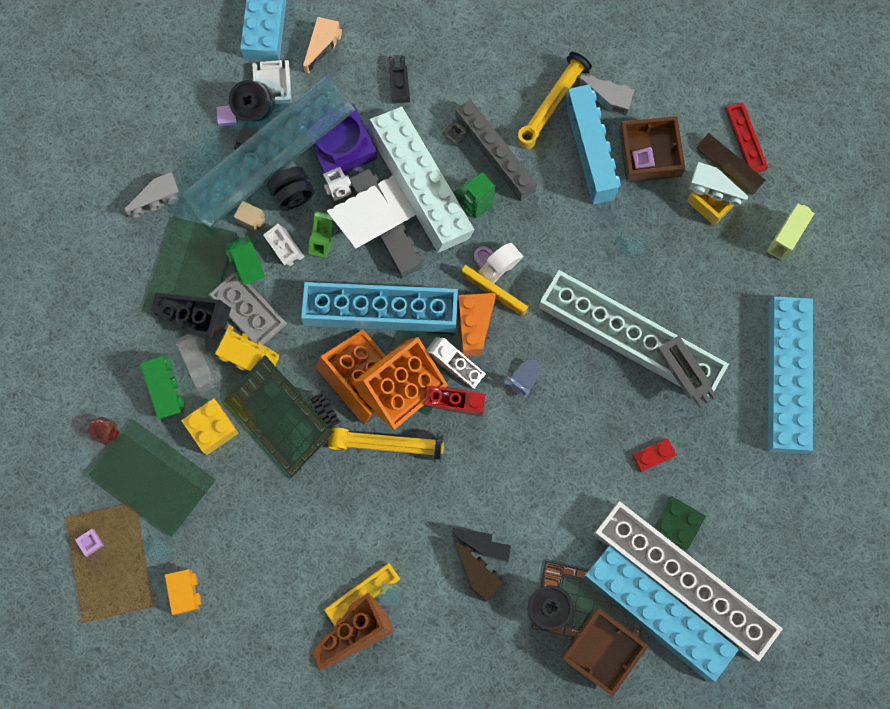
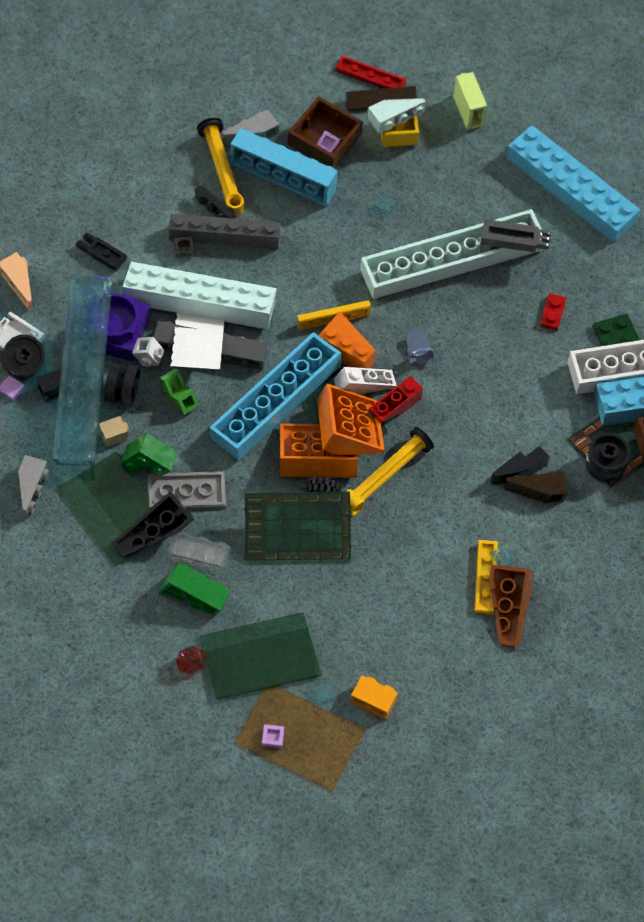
camera: 55 degrees left, 15 degrees down
yellow brick [181,398,239,455] -> none
yellow wedge [215,325,279,372] -> none
white hinge [264,224,305,266] -> none
green wedge [453,172,495,219] -> none
lavender tile [474,246,493,269] -> none
white brick [478,243,524,283] -> none
none -> black hinge [195,186,235,219]

